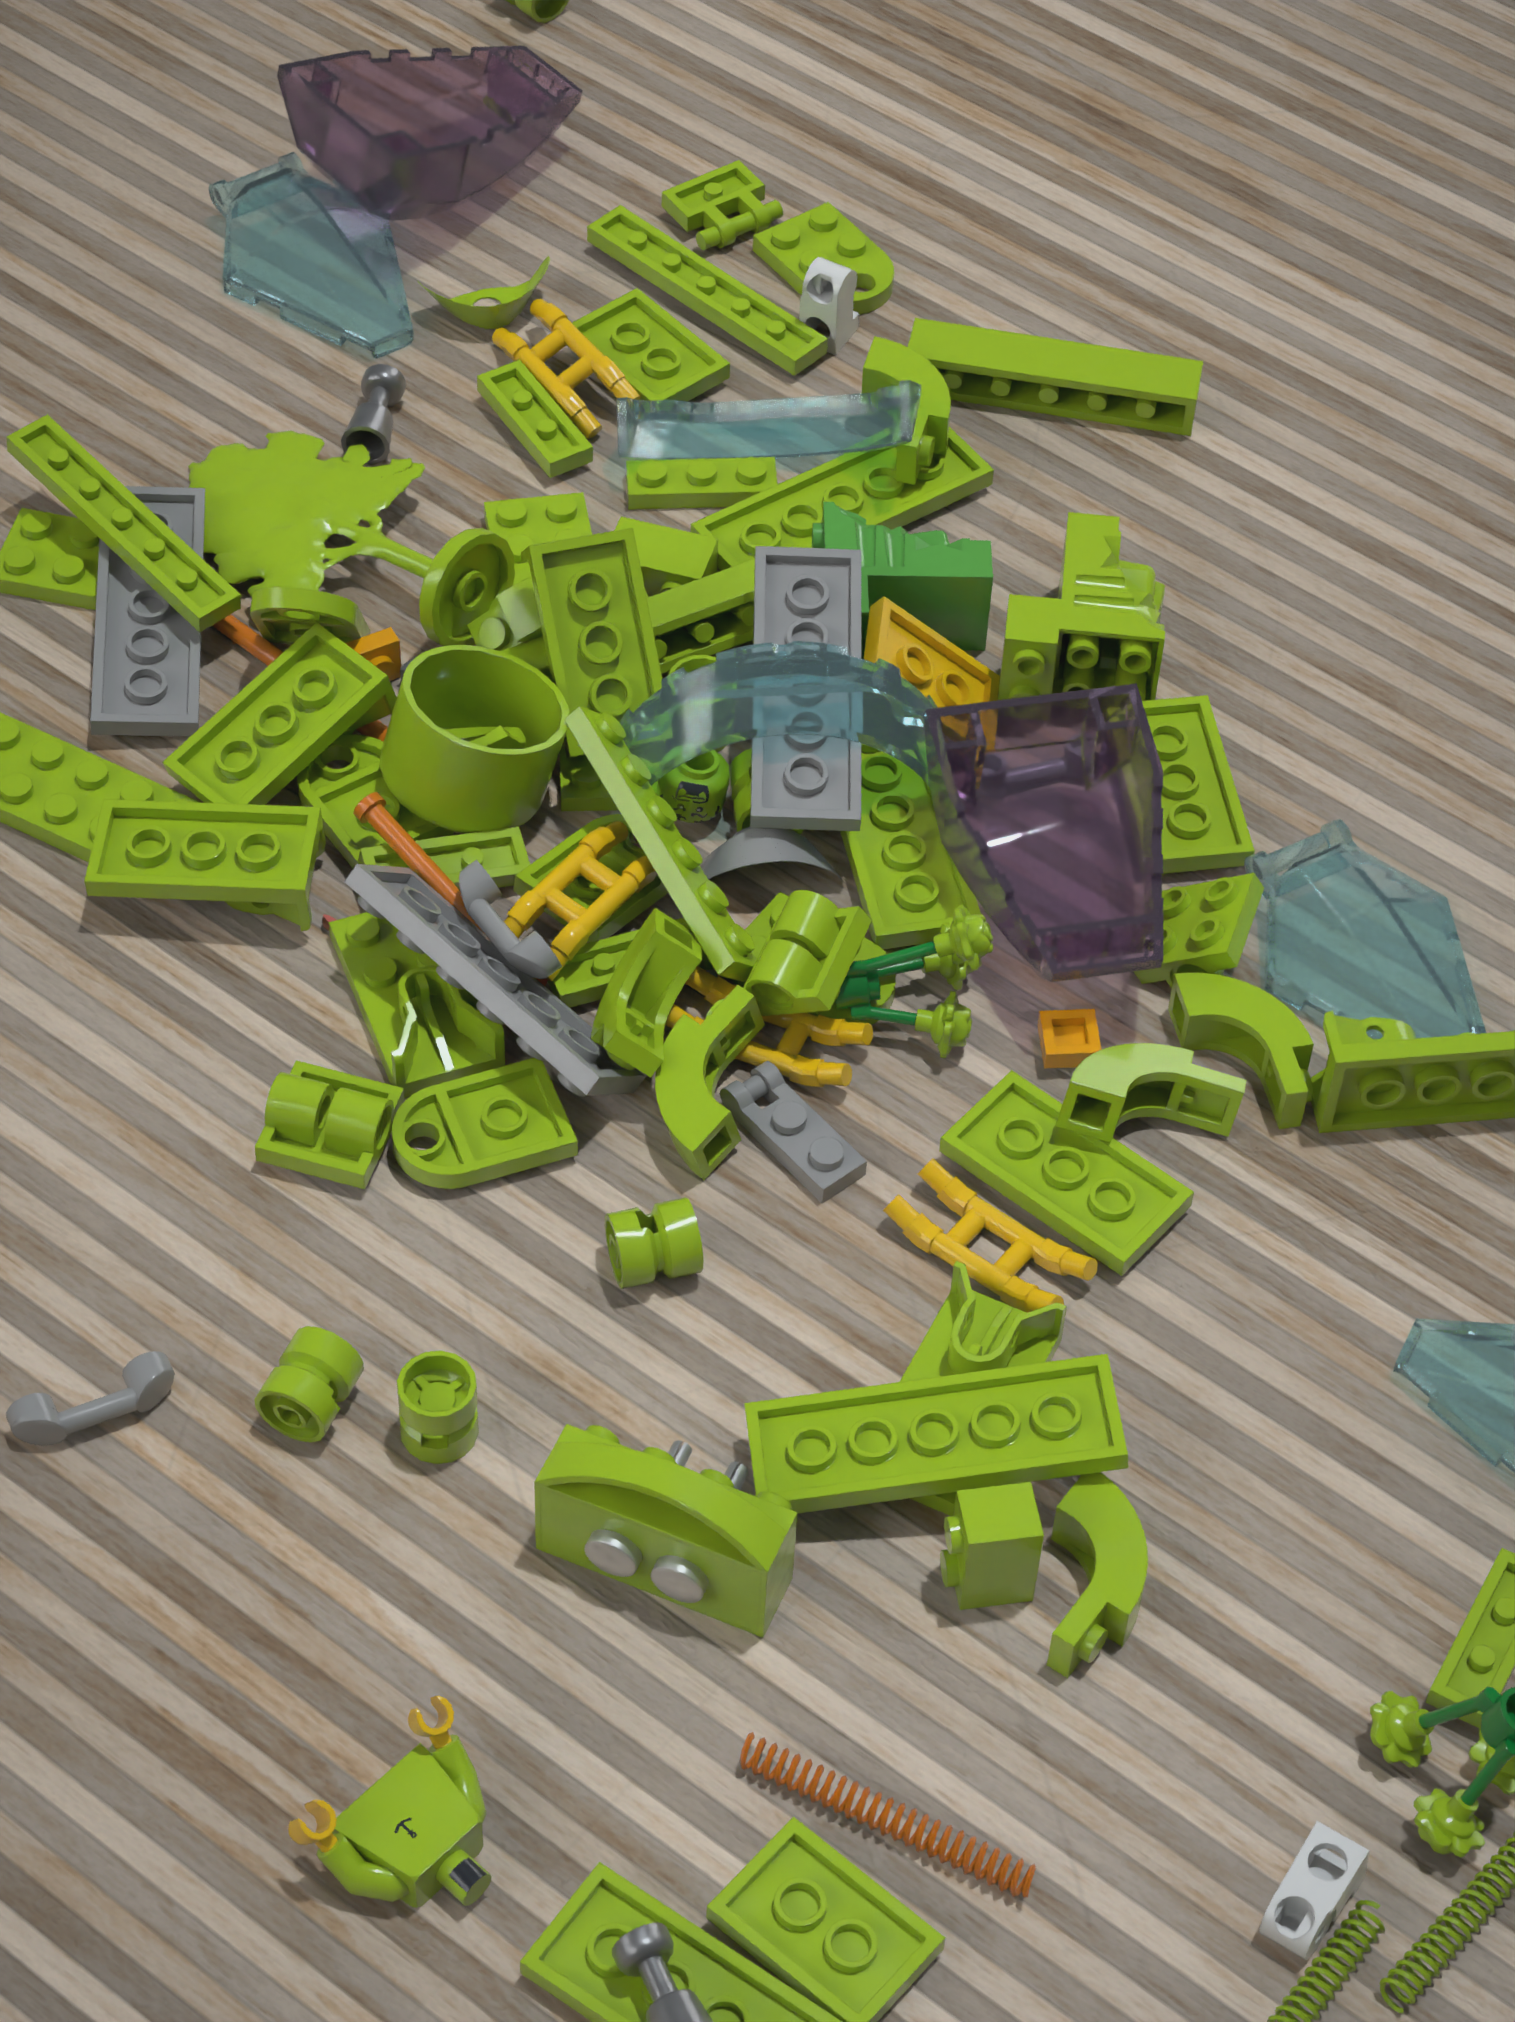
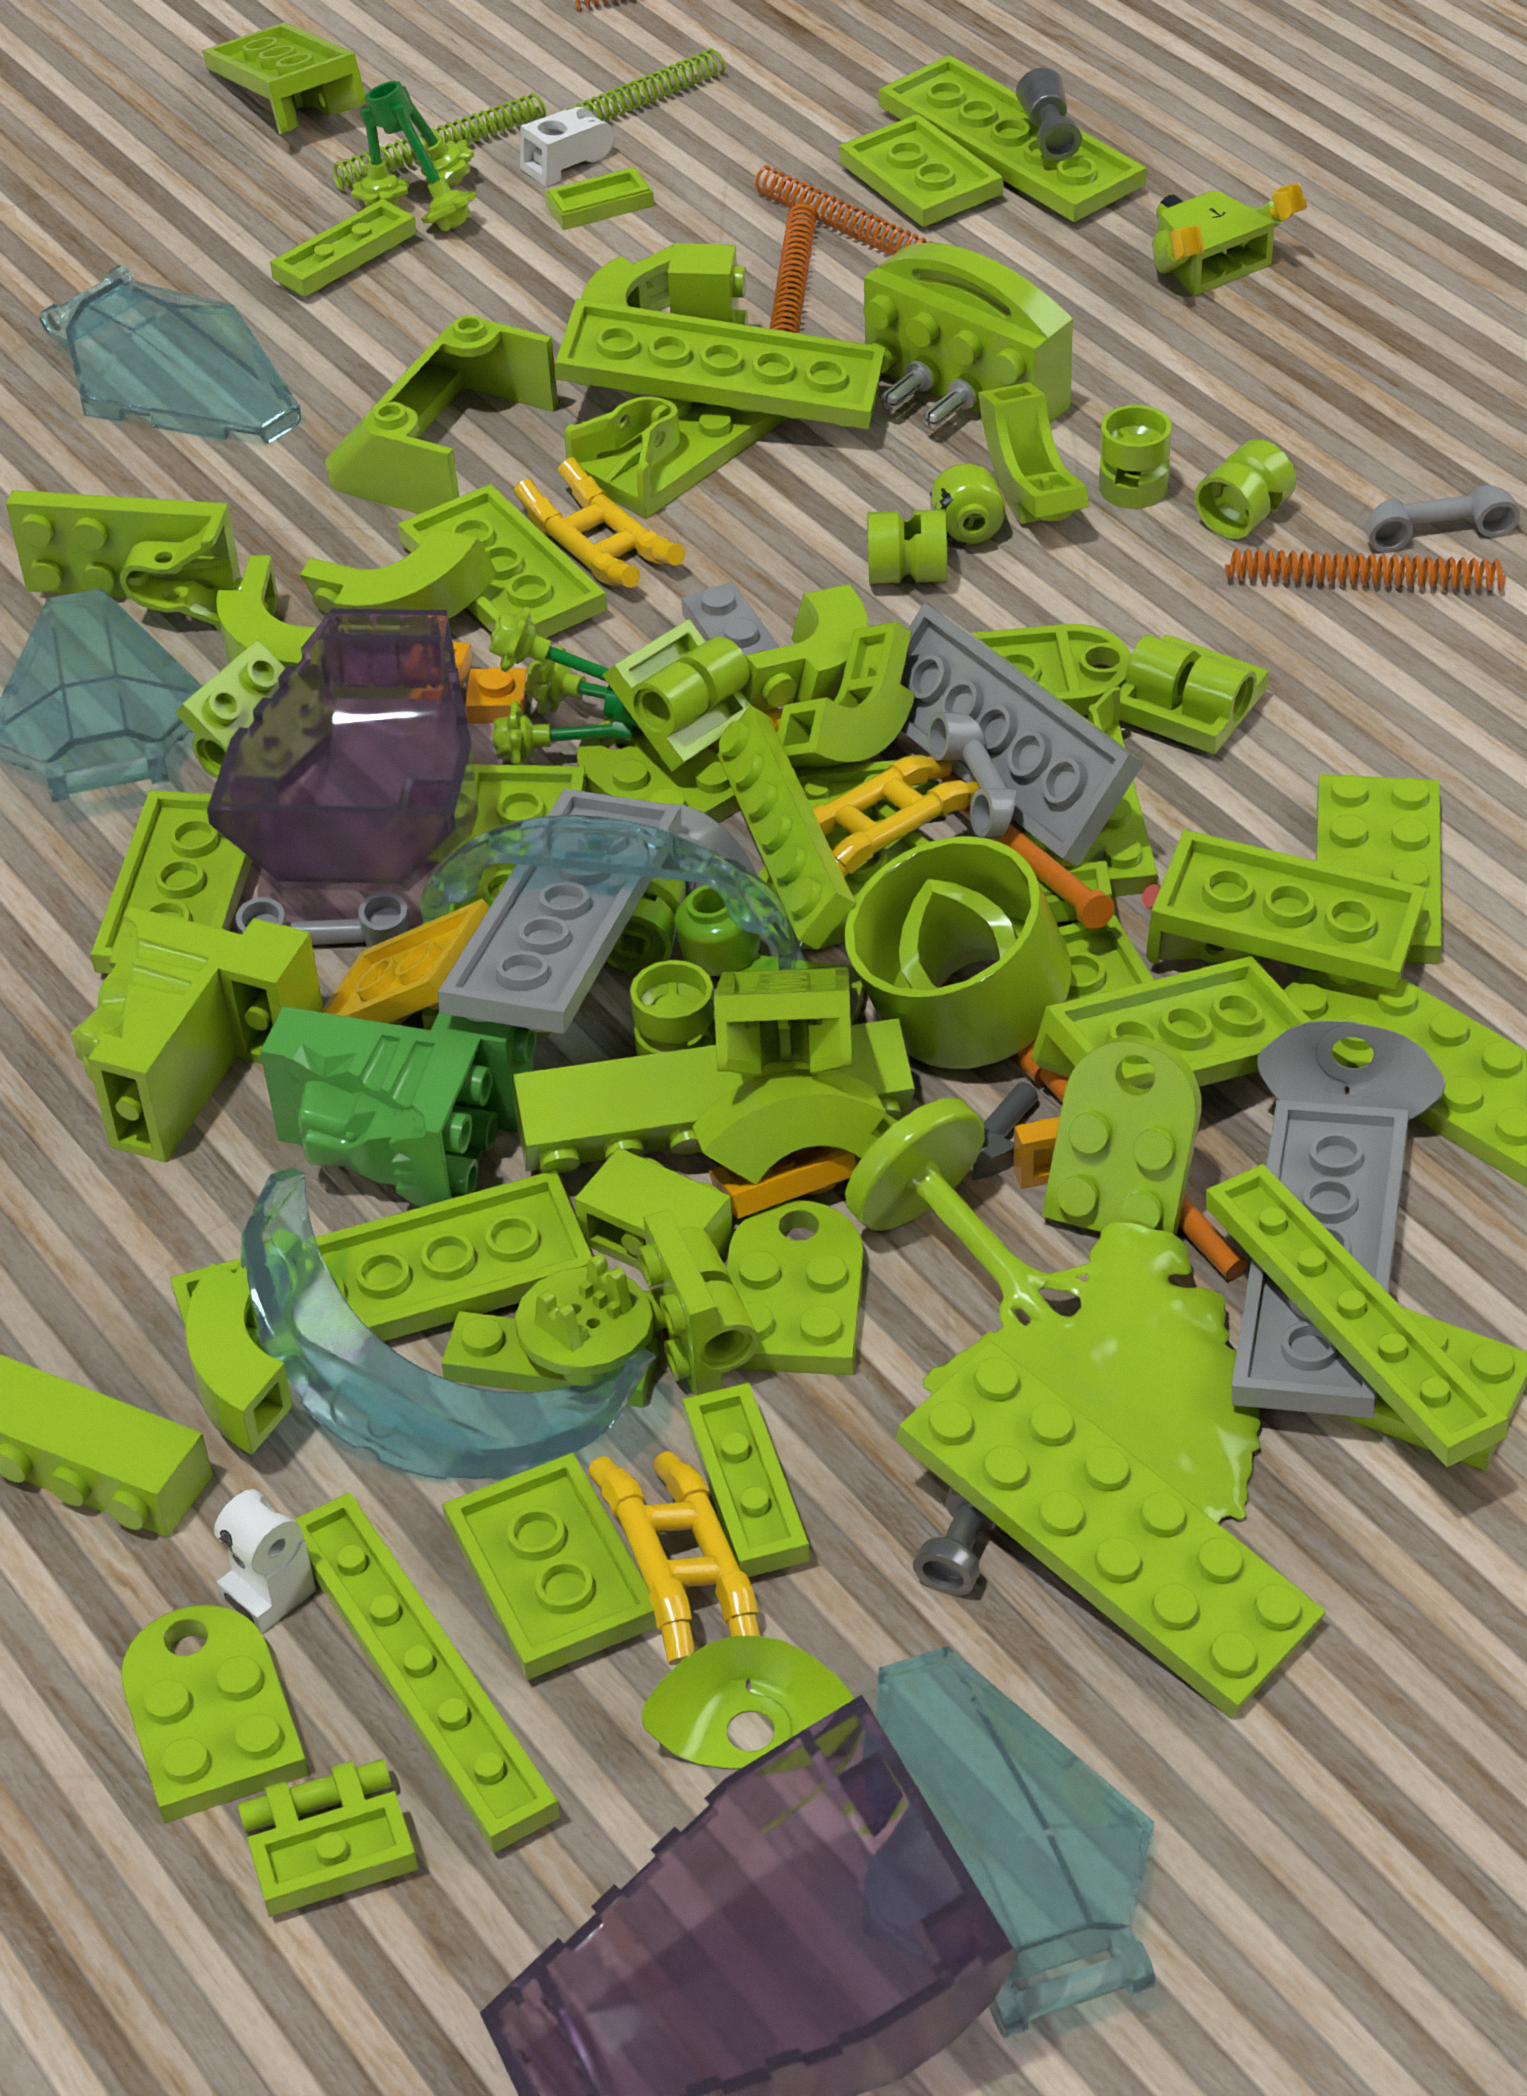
camera: 160 degrees left, 5 degrees down
none -> lime windscreen [325,315,558,514]
none -> light orange plate [465,667,528,723]
none -> lime plate [515,1253,654,1386]
none -> lime tile [545,167,654,230]
none -> lime plate [637,1209,759,1396]
none -> orange piece [769,204,817,333]
none -> lime plate [895,1340,1326,1719]
none -> lime head [930,463,1005,546]
none -> lime arch [978,382,1089,524]
none -> orange piece [1225,548,1506,592]
none -> light grey piece [1257,1020,1446,1121]
none -> lime plate [1316,774,1441,964]

